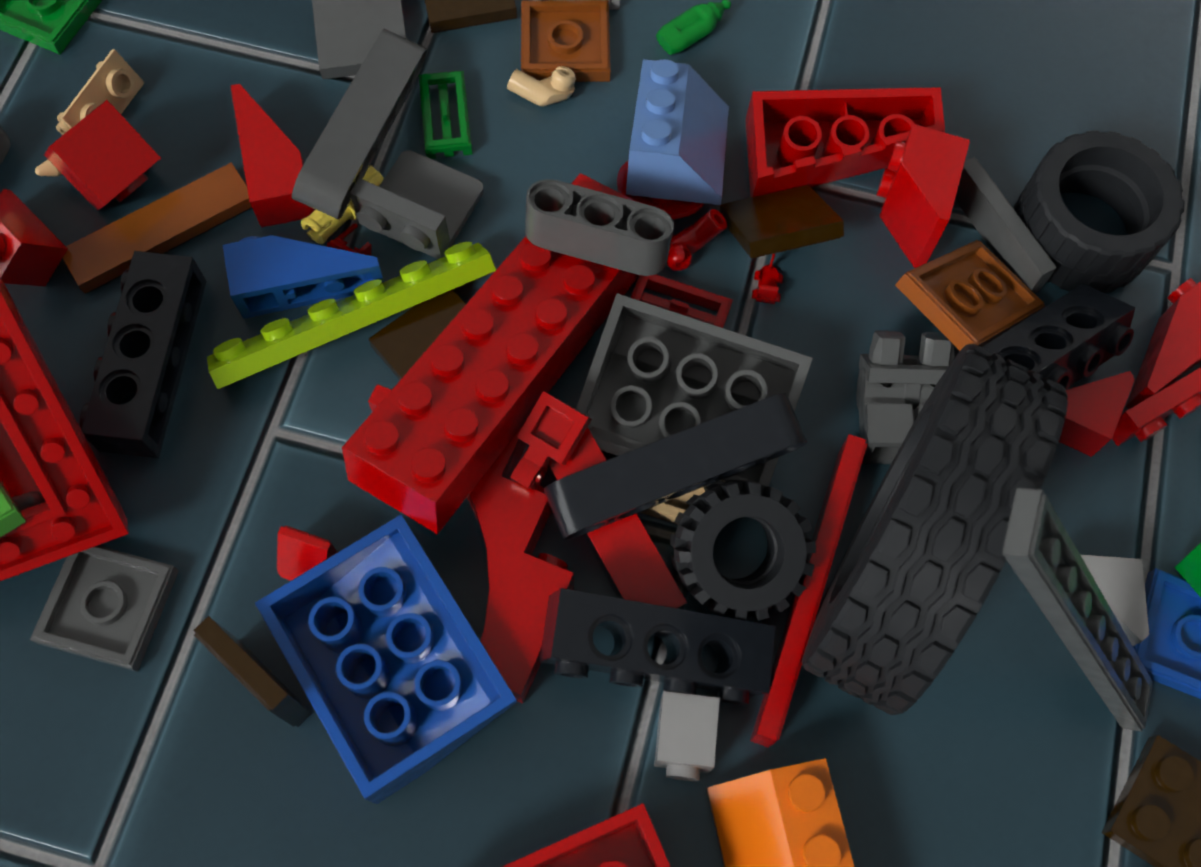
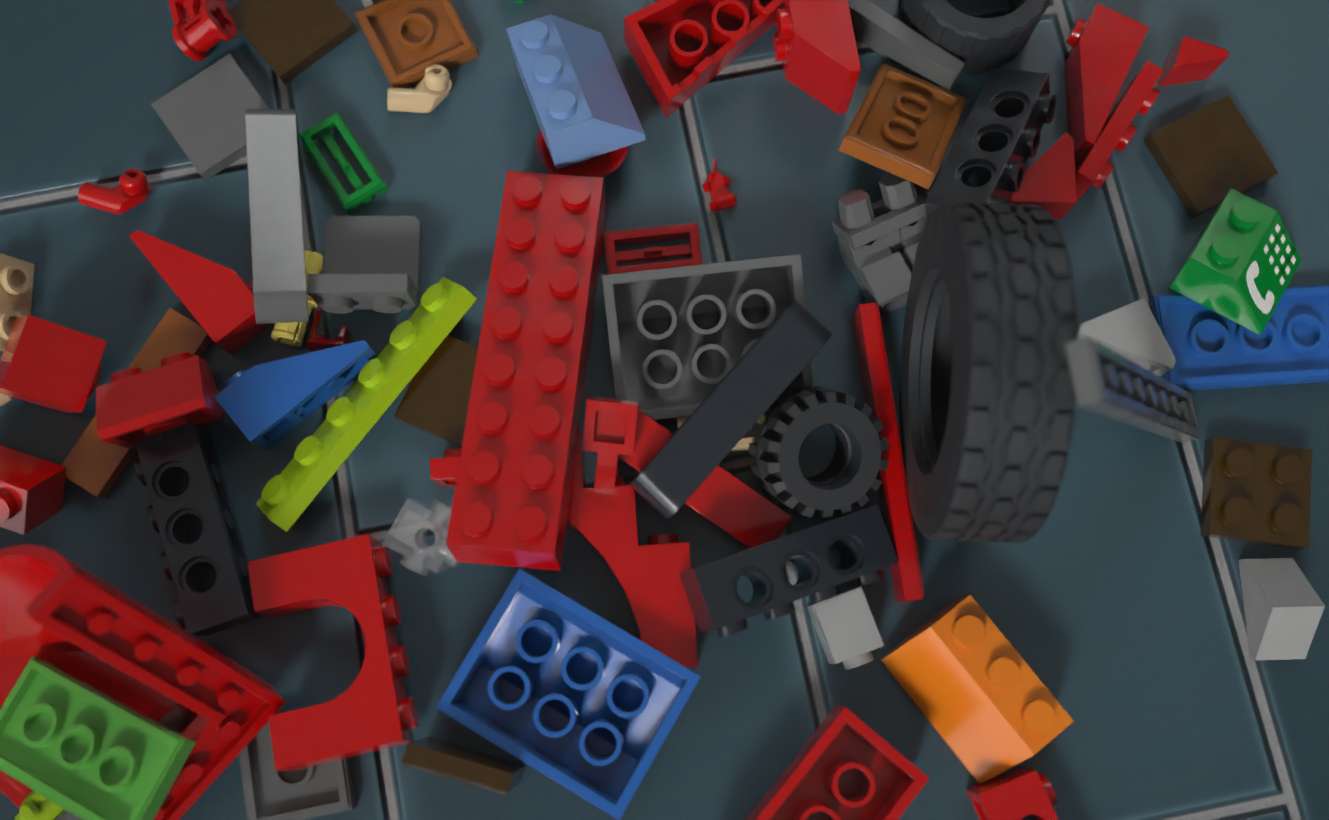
camera: 25 degrees left, 10 degrees up
red slope [277,525,338,581] -> none
dark grey beam [525,179,674,276] -> none
red arm [667,209,727,271] -> none
dark brown tile [720,185,844,258] -> none
none -> red arm [78,169,151,215]
none -> red slope [96,352,226,449]
none -> red arch [248,534,419,771]
none -> clear brick [382,498,458,576]

